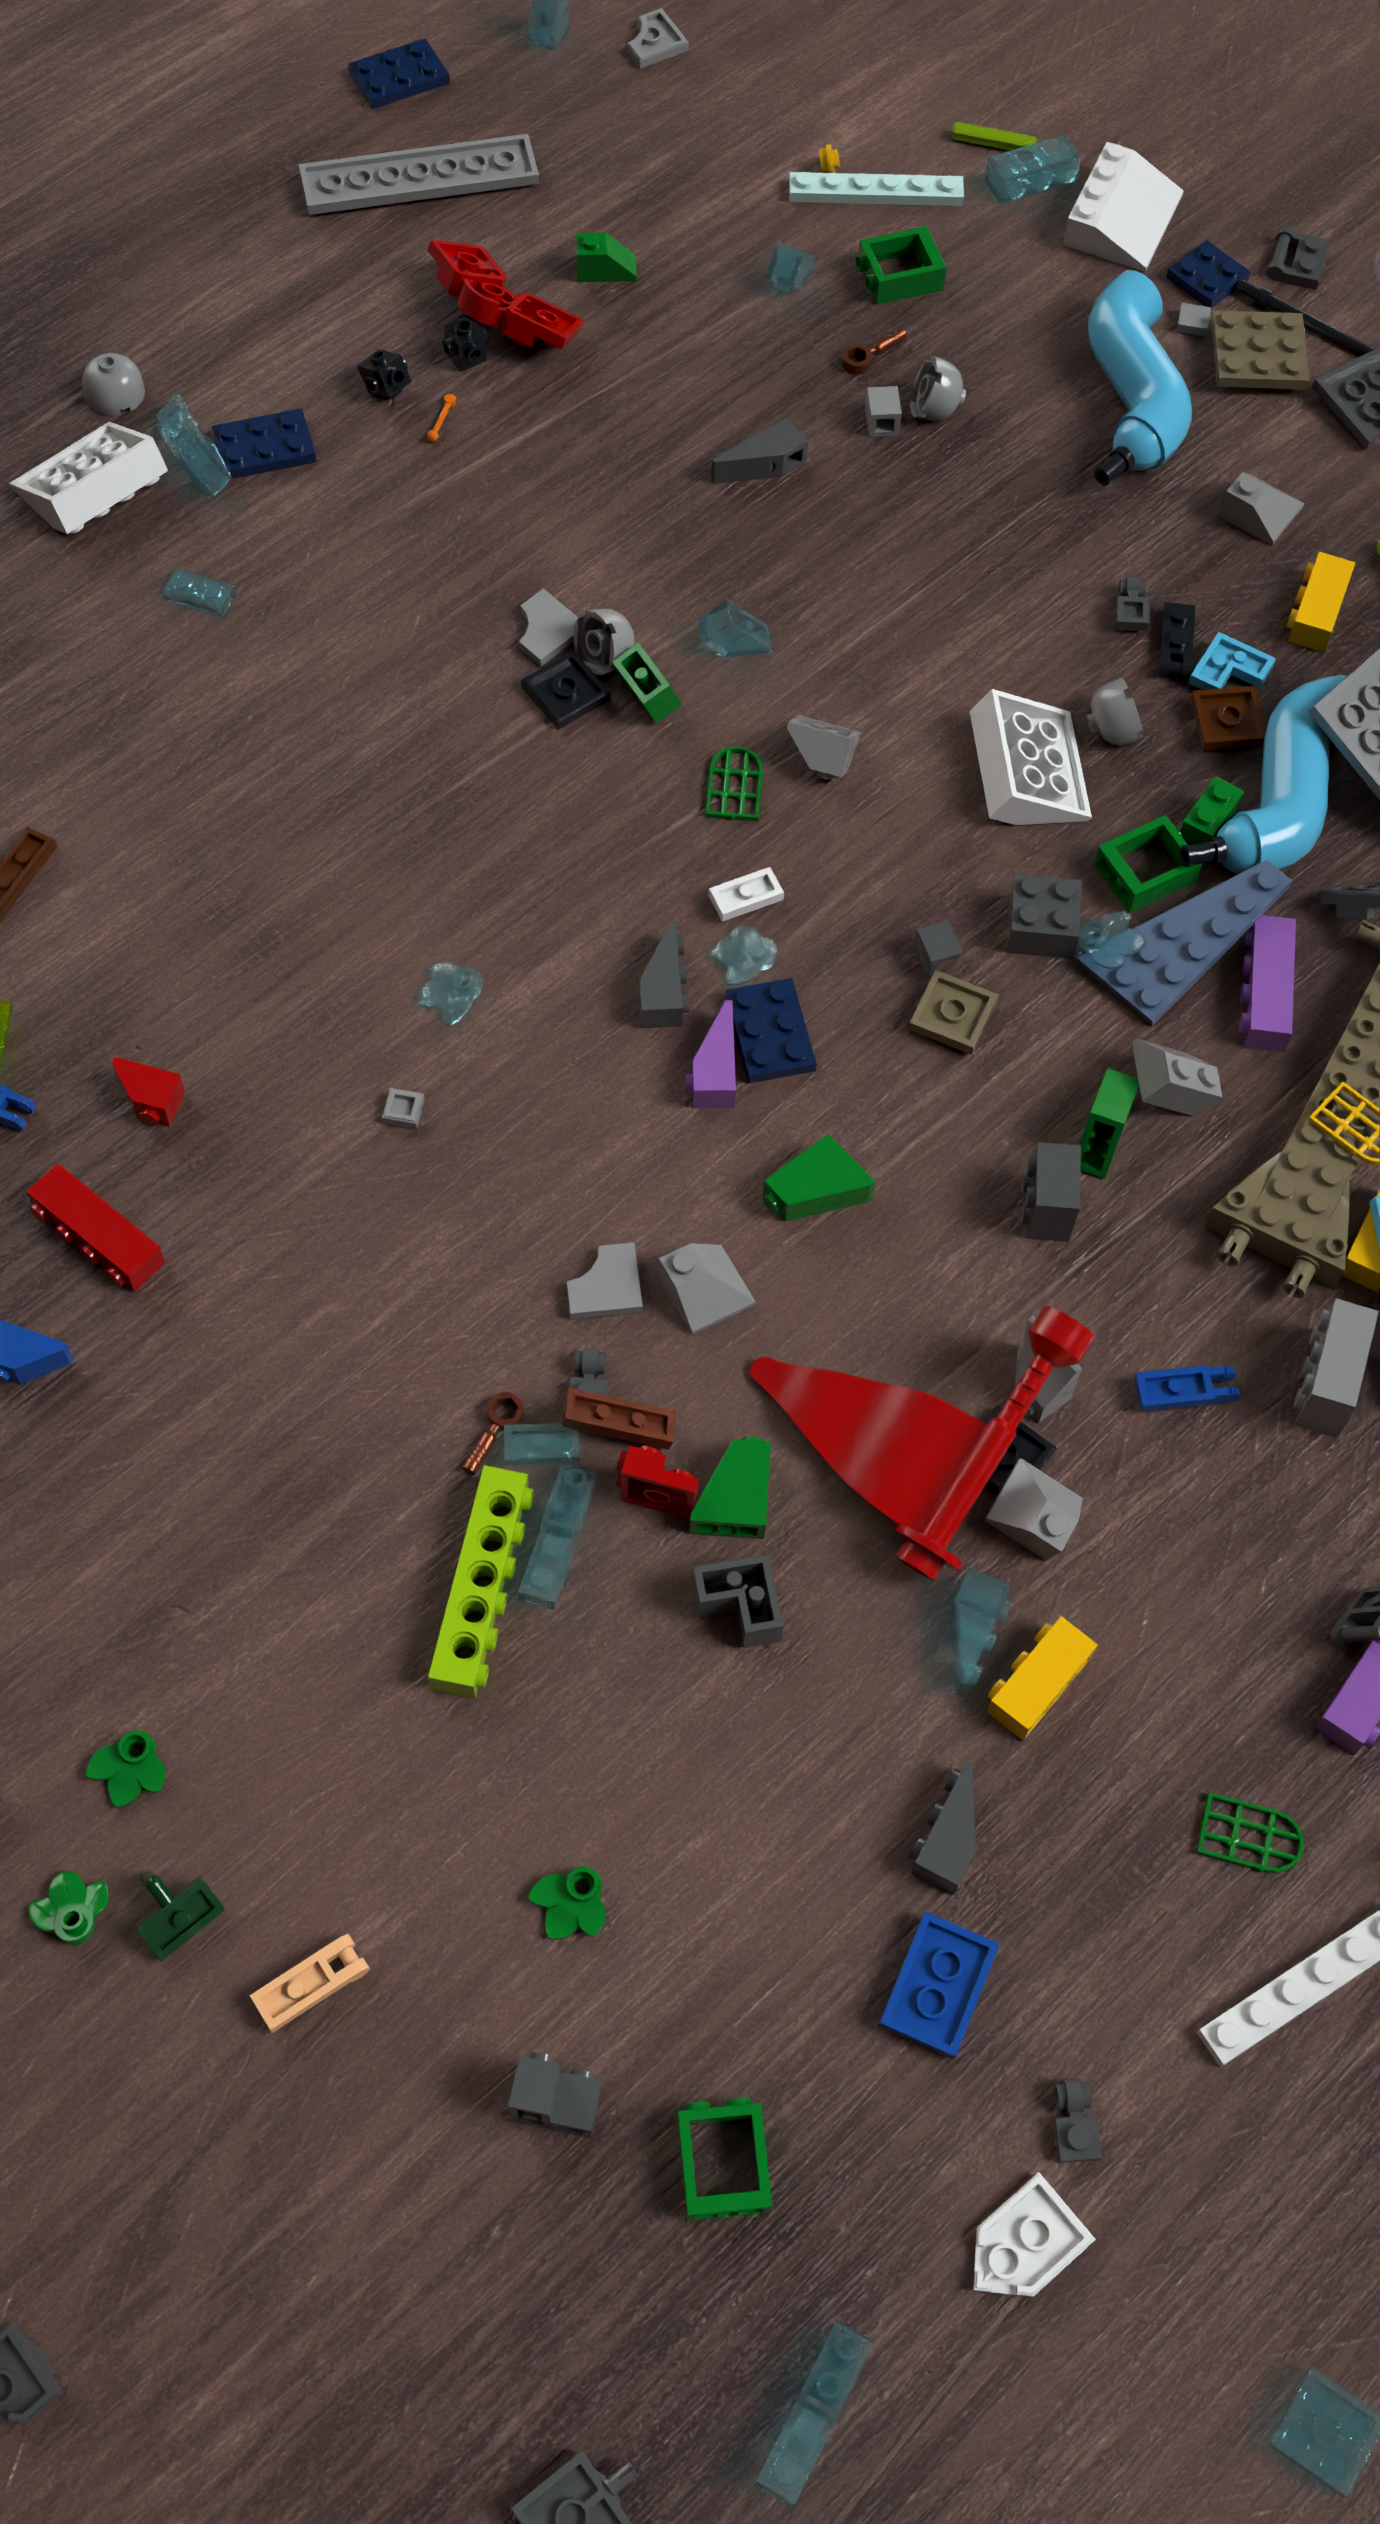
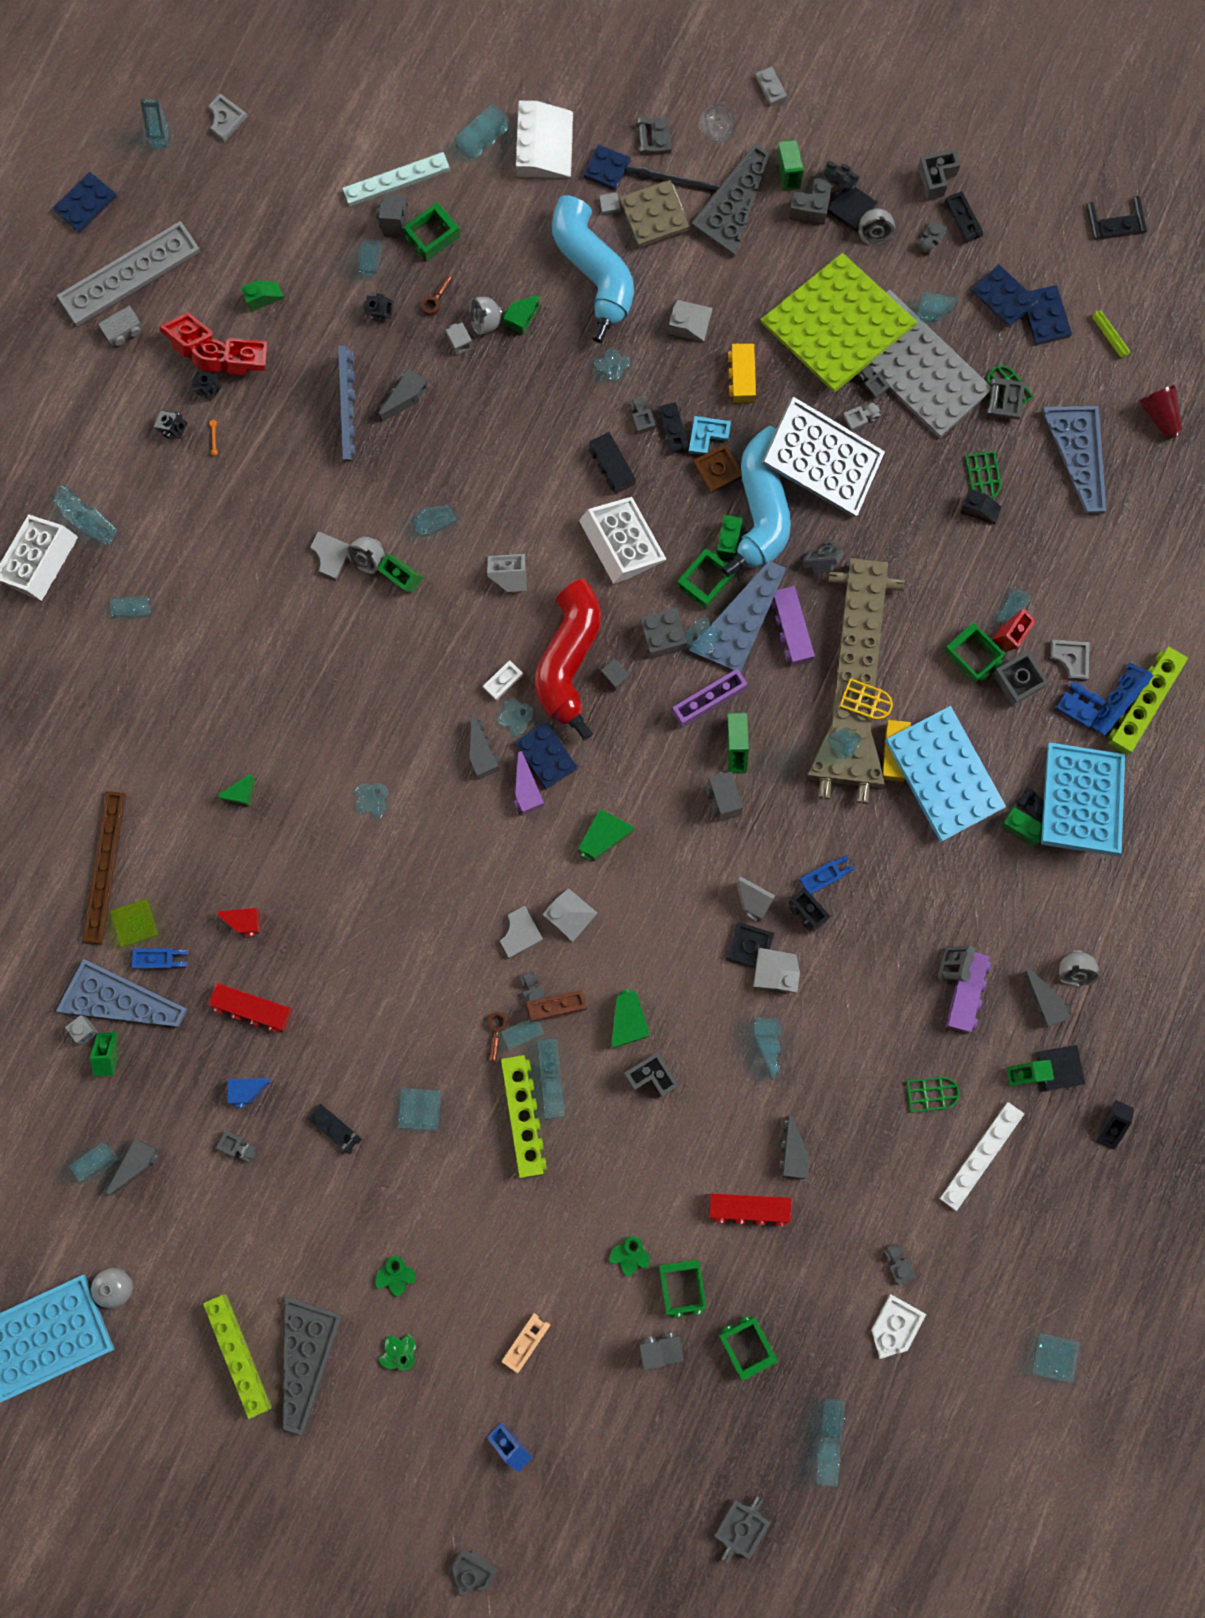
camera: 15 degrees left, 15 degrees up
light grey cylinder [82,353,145,416] -> none
dark green plate [134,1871,226,1962] -> none
dark blue plate [211,408,316,480] -> none
light grey tile [382,1088,425,1130] -> none
black tile [521,651,611,730] -> none
red plate [616,1446,699,1520] -> none
green window [706,746,764,822] -> none
red flag [750,1306,1095,1581] -> none
yellow plate [819,144,840,173] -> none
blue plate [879,1911,1000,2060] -> none
dark tan plate [908,970,999,1055] -> none
lime axle [952,122,1037,155] -> none
yellow brick [987,1616,1098,1741] -> none
light grey cylinder [1086,678,1144,746] -> none
light grey slope [1132,1038,1223,1116] -> none
light grey brick [1293,1298,1379,1436] -> none
none -> light grey brick [98,305,144,347]
none -> green slope [218,774,256,807]
none -> black plate [308,1104,362,1155]
none -> sand blue wing [338,346,355,460]
none -> black brick [364,293,394,321]
none -> dark grey brick [376,194,409,237]
none -> clear light blue plate [398,1088,441,1130]
none -> blue slope [487,1423,533,1473]
none -> green slope [502,295,540,335]
none -> red animal [534,578,602,741]
none -> black brick [588,432,635,494]
none -> clear light blue plate [594,348,631,381]
none -> green window [659,1259,707,1318]
none -> medium lavender brick [672,669,748,728]
none -> red brick [709,1193,791,1226]
none -> black brick [788,887,831,932]
none -> clear light blue slope [827,727,862,760]

